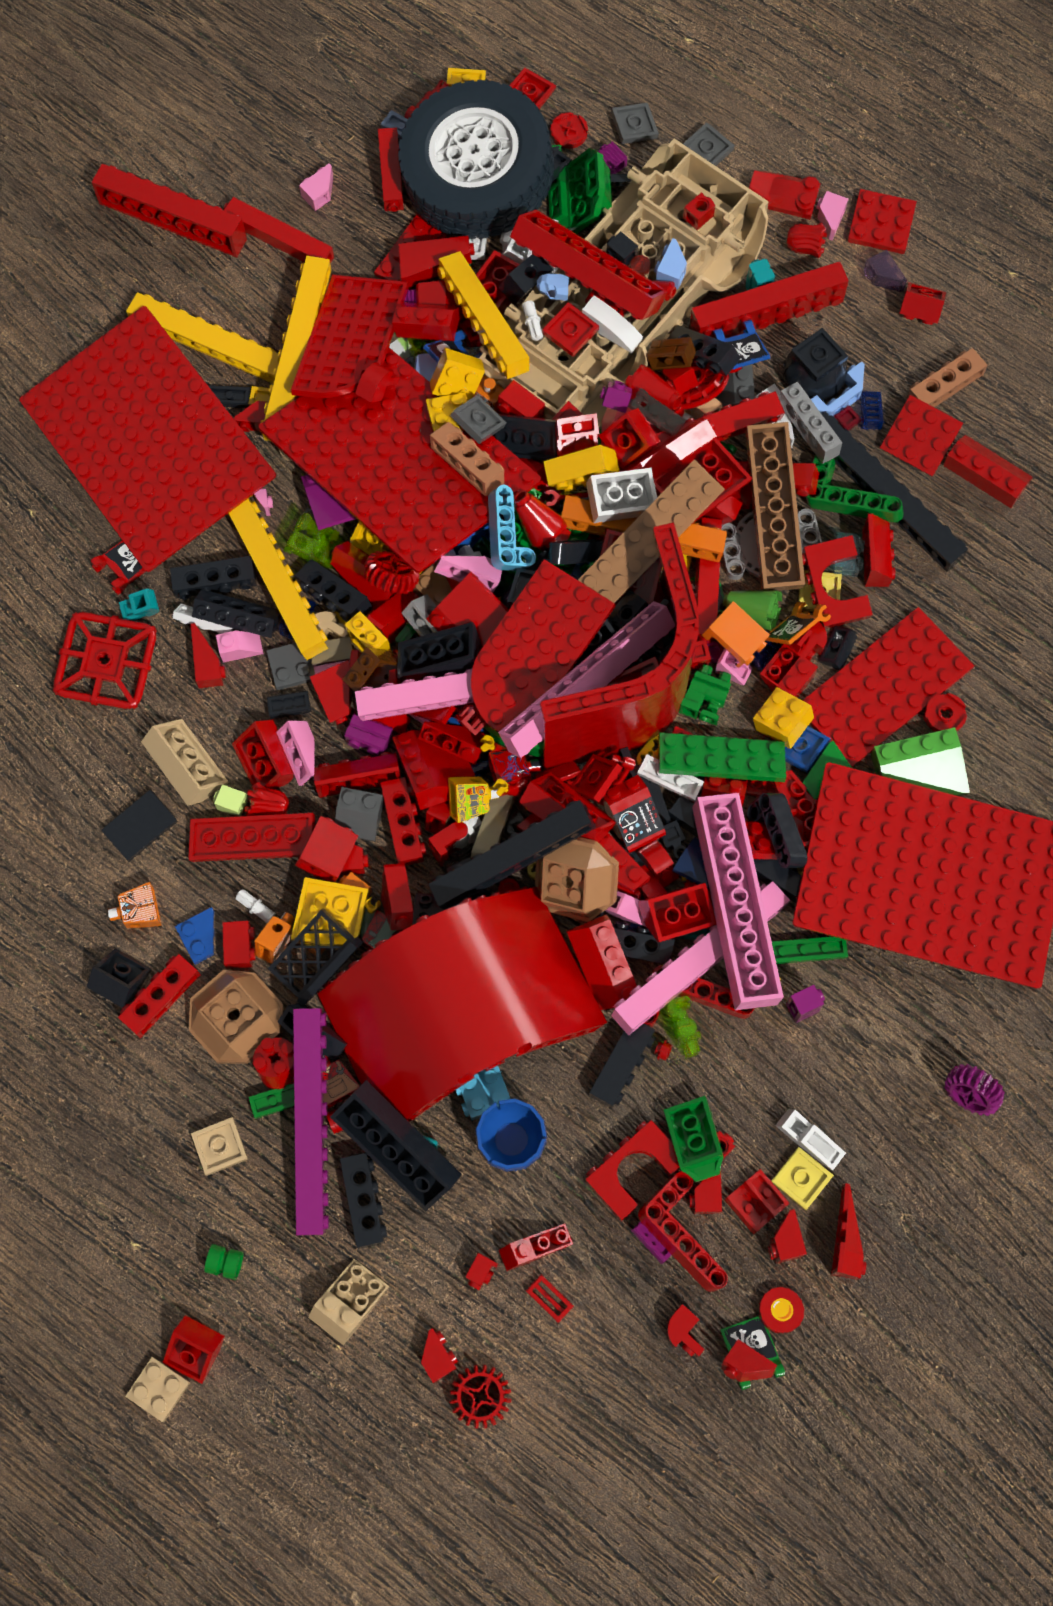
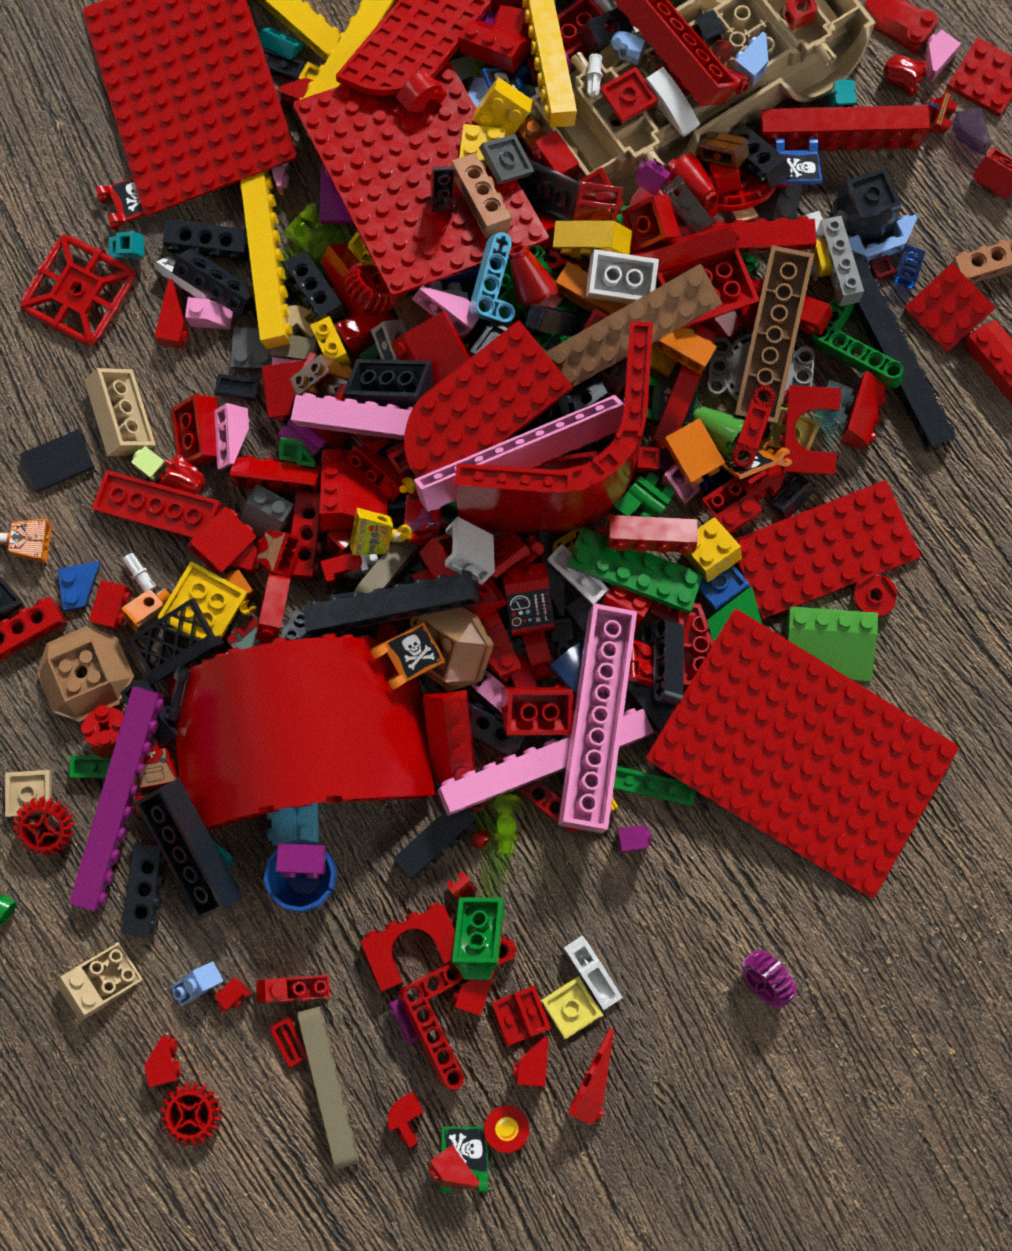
camera: 20 degrees right, 5 degrees up
none -> red gear [13,796,75,856]
none -> black bar [165,667,190,721]
none -> light blue slope [171,962,223,1007]
none -> red torso [257,530,303,577]
none -> teal slope [259,27,305,60]
none -> magenta brick [276,844,327,879]
none -> green slope [279,437,317,467]
none -> dark tan beam [298,1006,359,1169]
none -> flag [370,622,446,690]
none -> black slope [430,166,455,212]
none -> white panel [445,517,495,585]
none -> red tile [447,872,478,901]
none -> brick [607,515,698,554]
none -> red plate [732,385,775,468]
none -> yellow beam [812,237,832,277]
none -> red hips [922,91,957,134]

